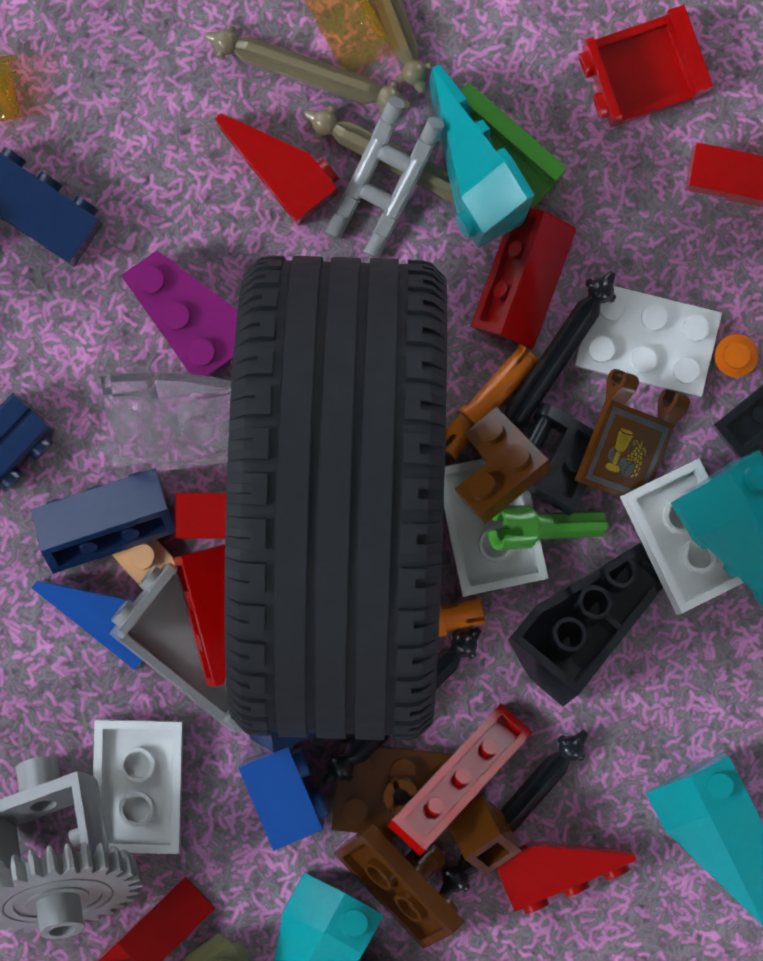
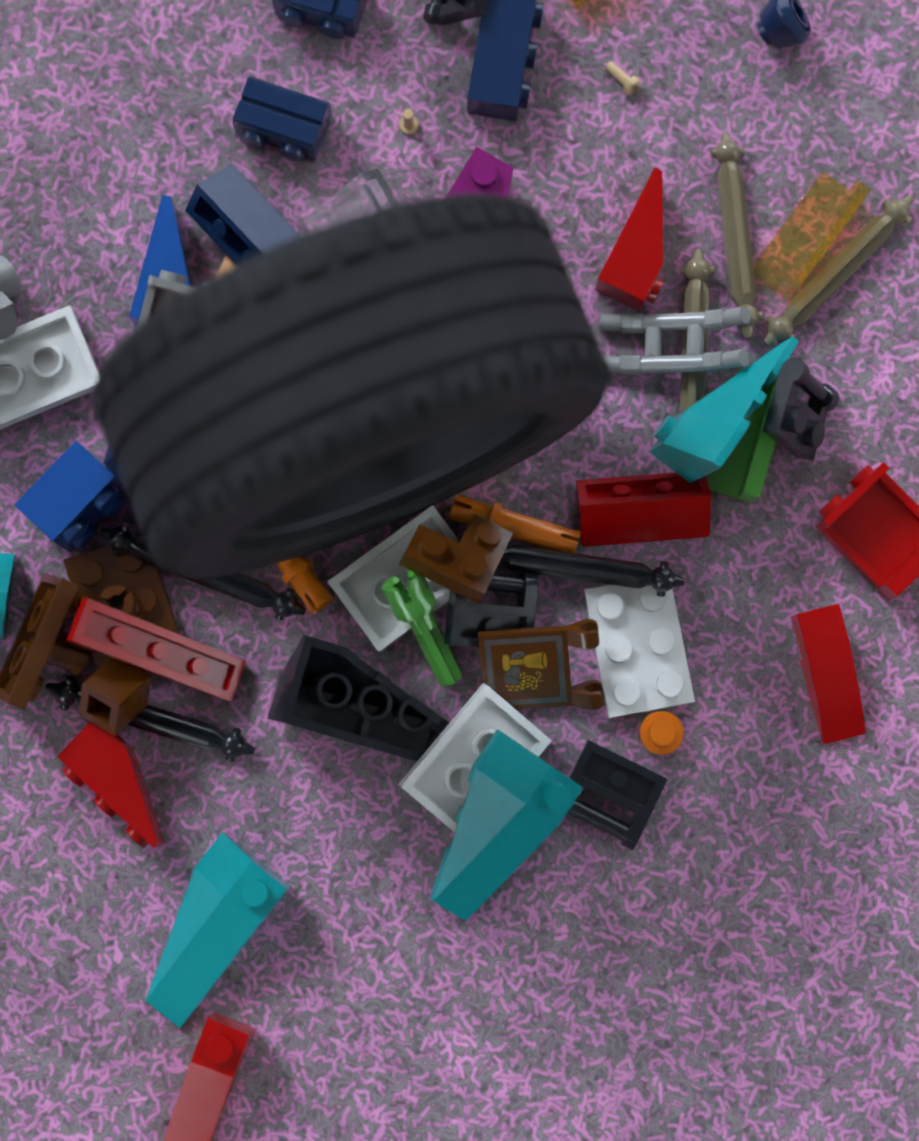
camera: 65 degrees right, 5 degrees down
none -> tan piece [399,109,419,135]
none -> tan piece [605,61,641,96]
none -> black plate [762,358,839,461]

